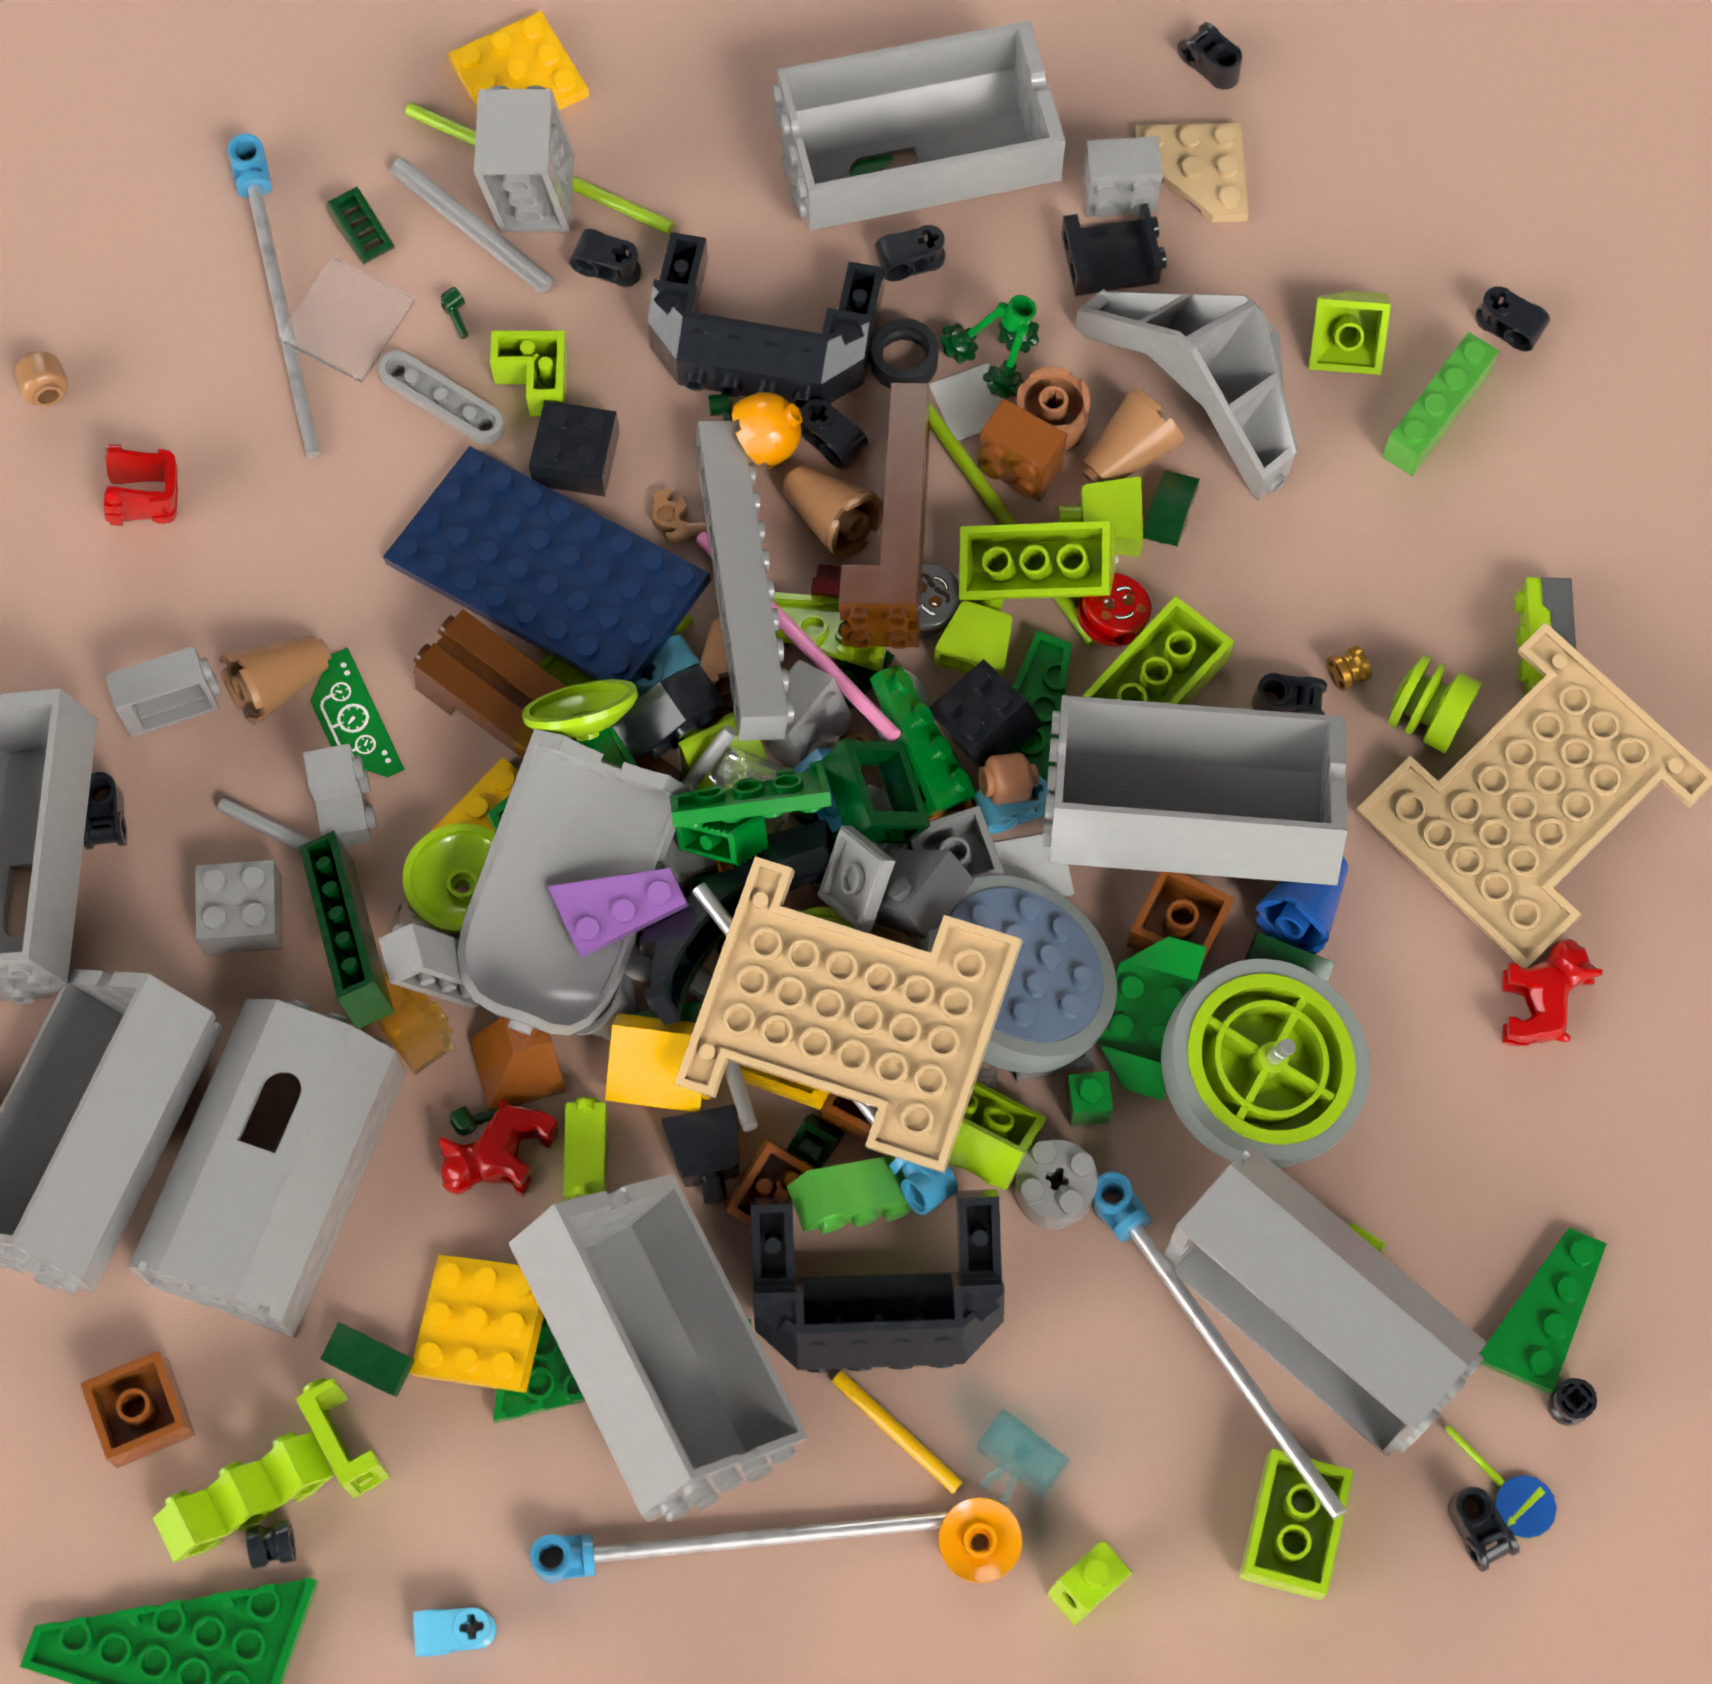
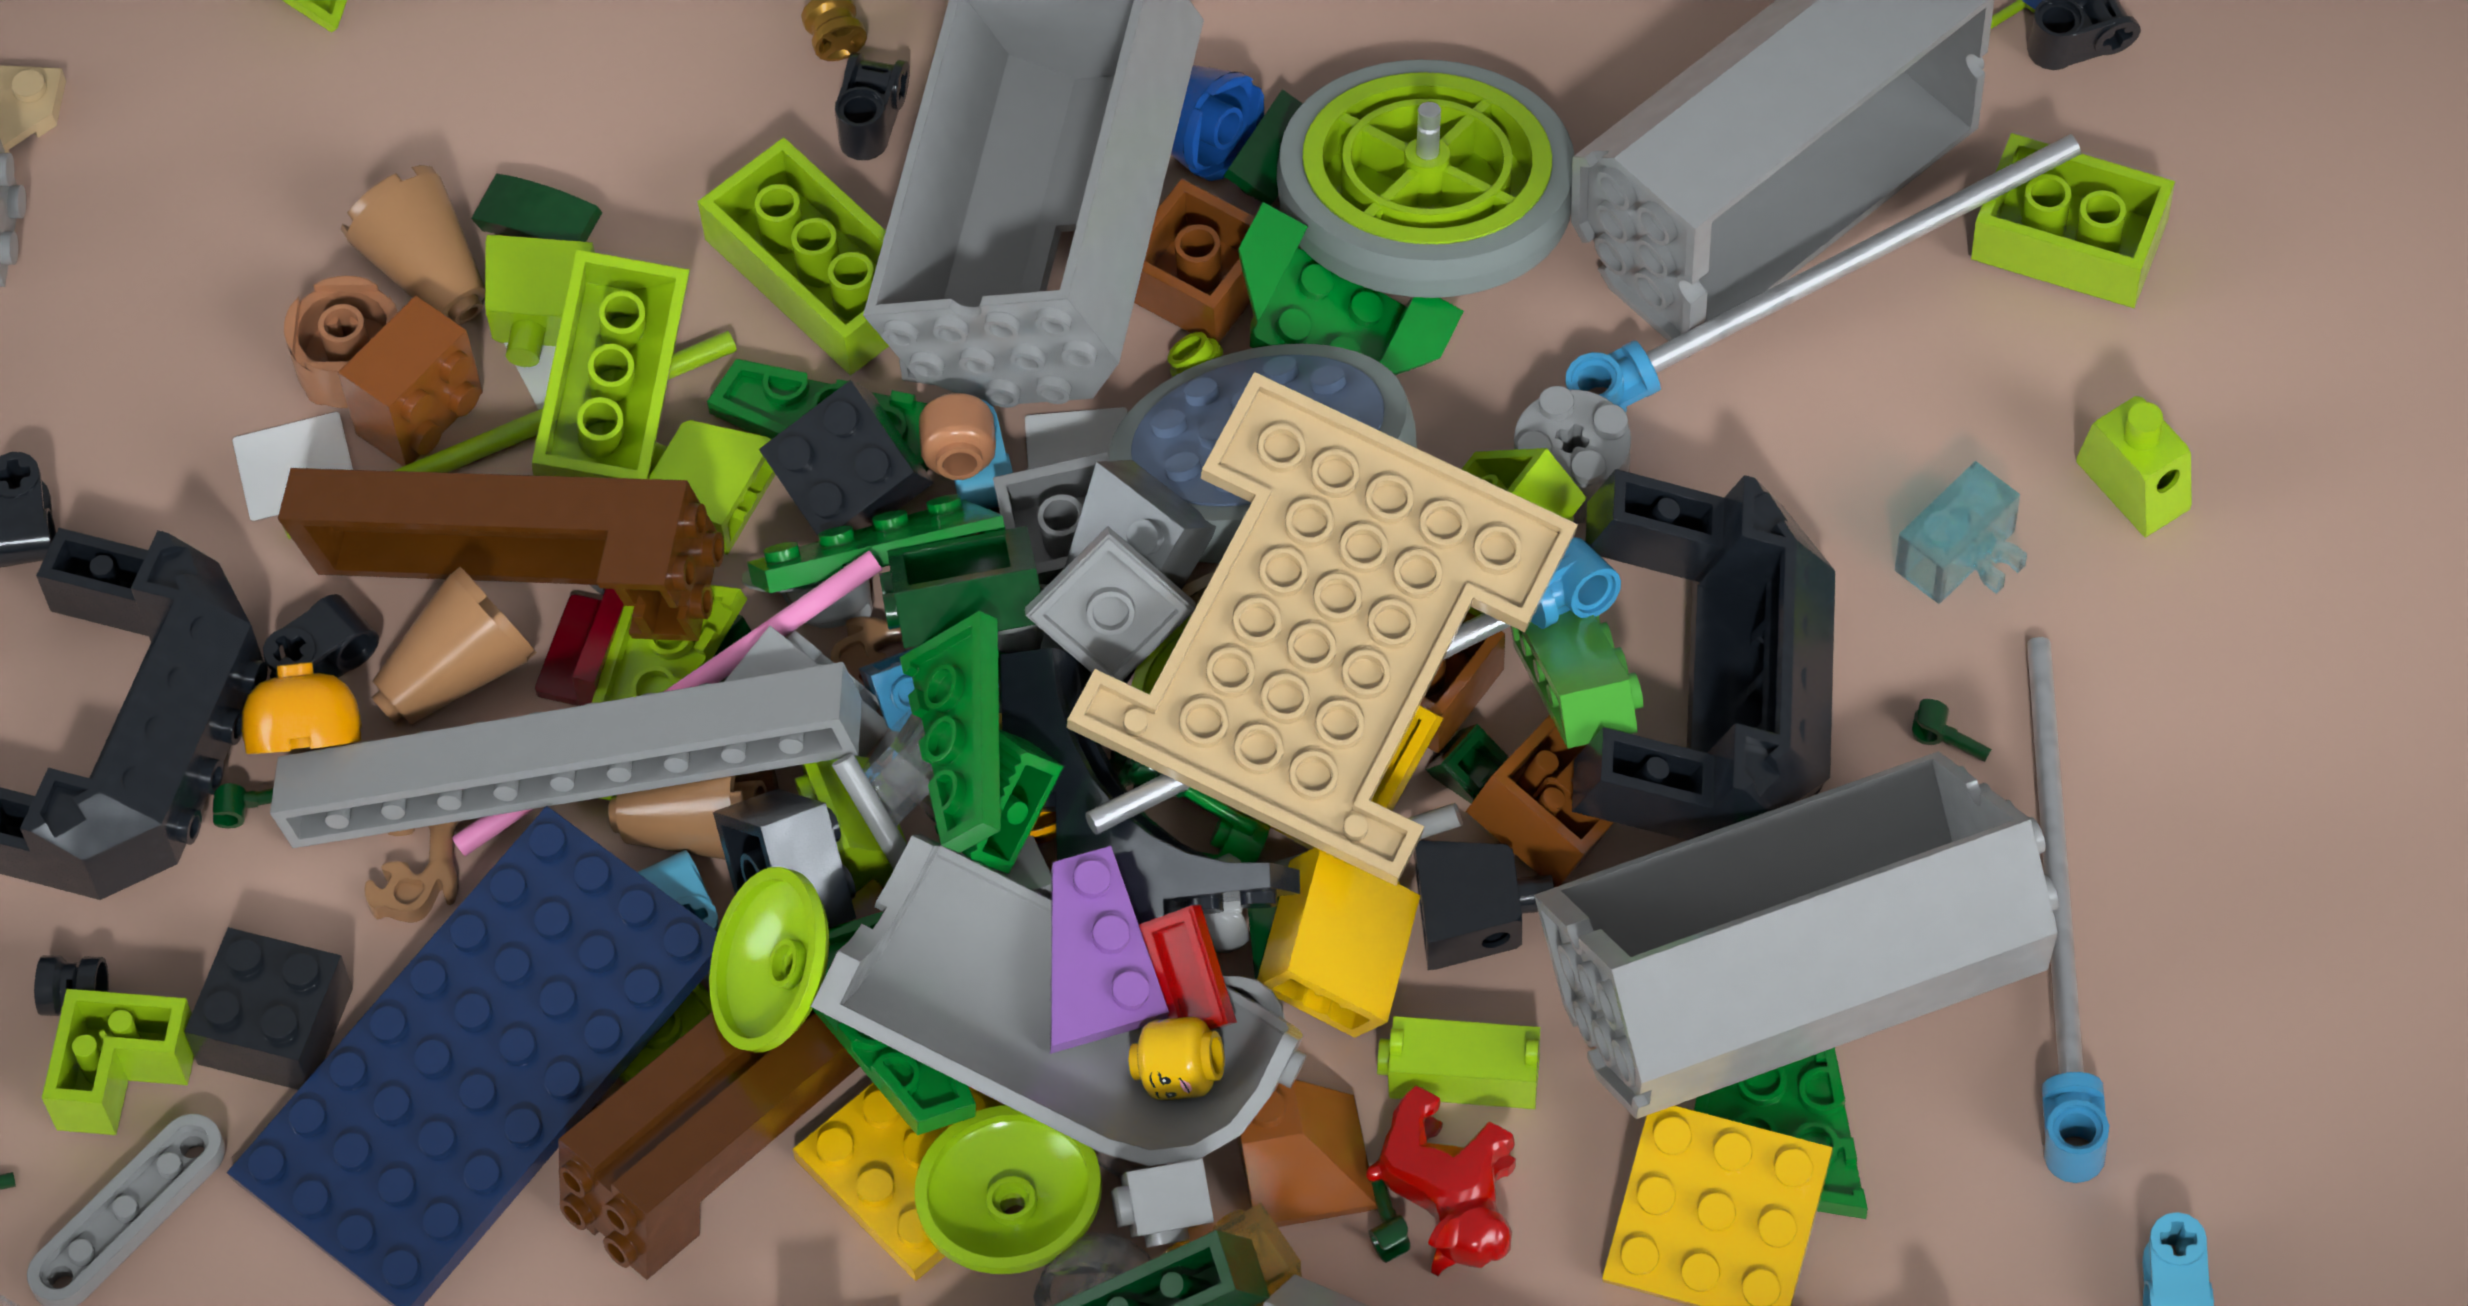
camera: 80 degrees left, 10 degrees down
yellow bar [831,1371,964,1494] -> none
black tyre [870,318,939,389] -> none
light orange dish [938,1498,1022,1583] -> none
dark green plant [940,295,1039,399] -> none
black panel [1061,203,1167,296] -> none
green brick [1065,1071,1113,1126] -> none
light grey panel [1075,289,1299,500] -> none
red head [1077,573,1152,647] -> none
none -> black wheel [34,955,109,1016]
none -> yellow head [1128,1017,1225,1100]
none -> red tile [1139,905,1237,1031]
none -> lime plate [1167,332,1223,377]
none -> dark green hand [1912,699,1992,762]

